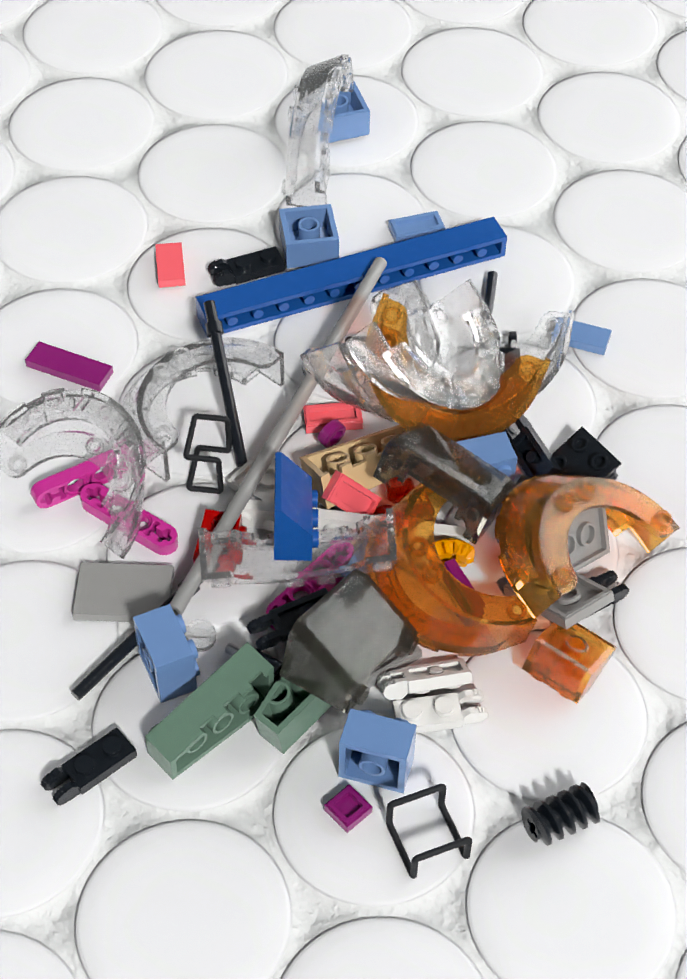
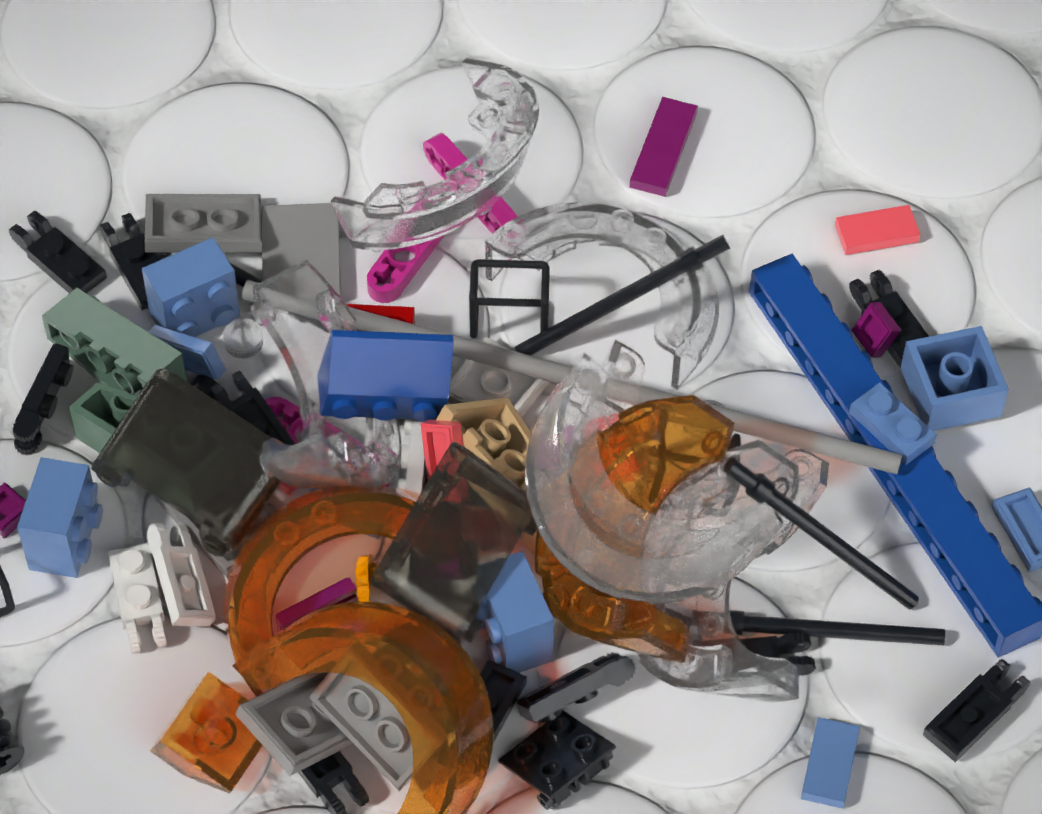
camera: 85 degrees right, 5 degrees up
none -> black hinge [12,343,74,455]
none -> black hinge [99,213,160,311]
none -> light grey tile [145,194,262,252]
none -> medium blue tile [148,325,226,380]
none -> black bar [723,458,919,610]
none -> medium blue plate [849,383,937,465]
none -> magenta tile [851,302,901,358]
none -> black hinge [923,659,1031,763]

